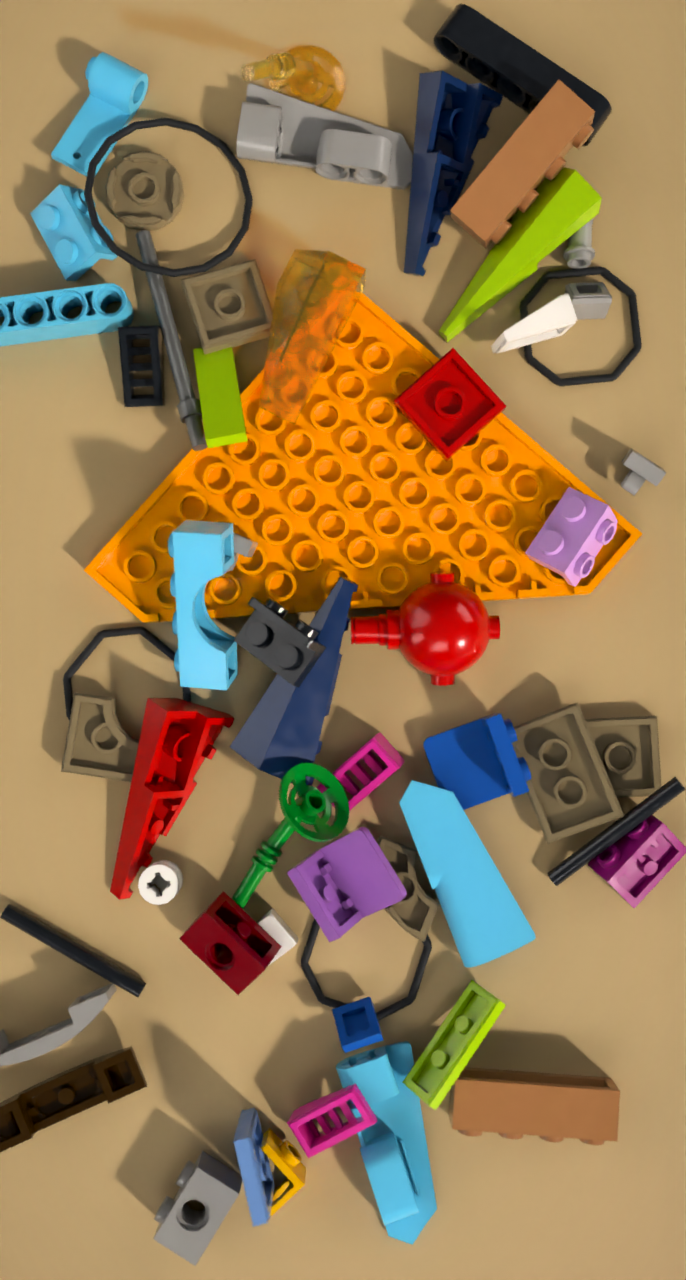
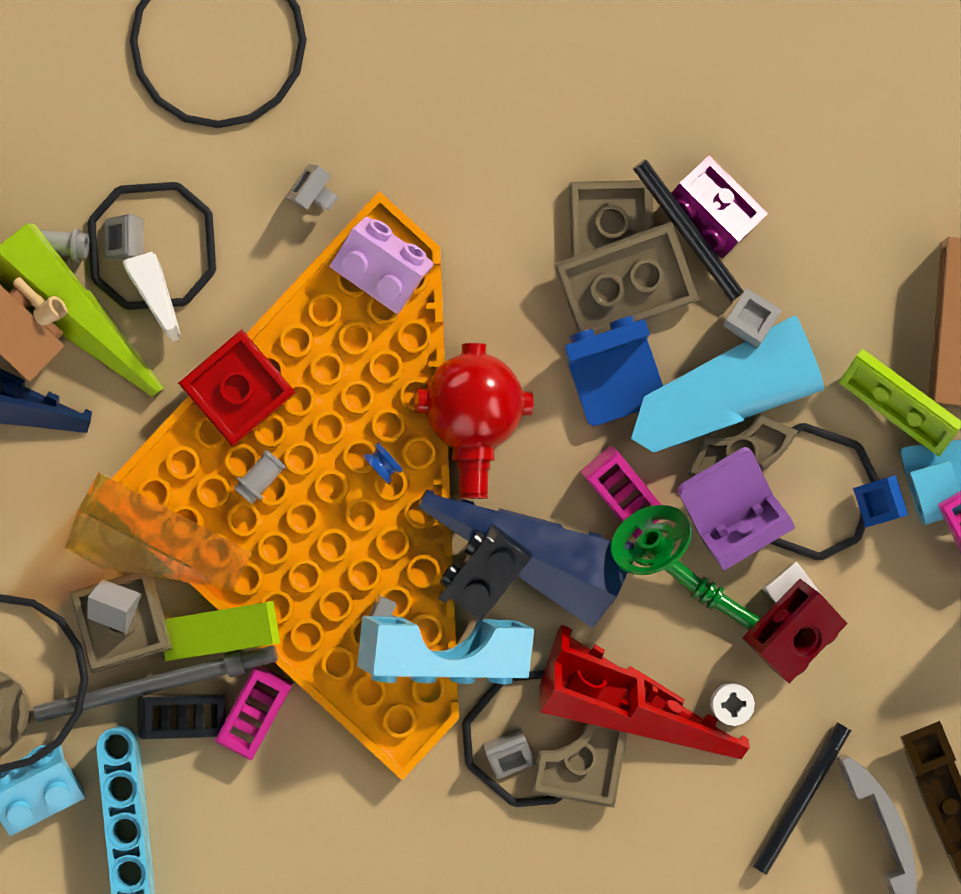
camera: 95 degrees left, 0 degrees up
none -> tan hand [13,277,68,325]
none -> light grey slope [87,579,142,633]
none -> dark pink slope [215,665,294,761]
none -> light grey pin [234,450,286,505]
none -> blue bush [363,442,403,484]
none -> light grey slope [483,729,535,779]
none -> light grey tile [722,288,782,348]

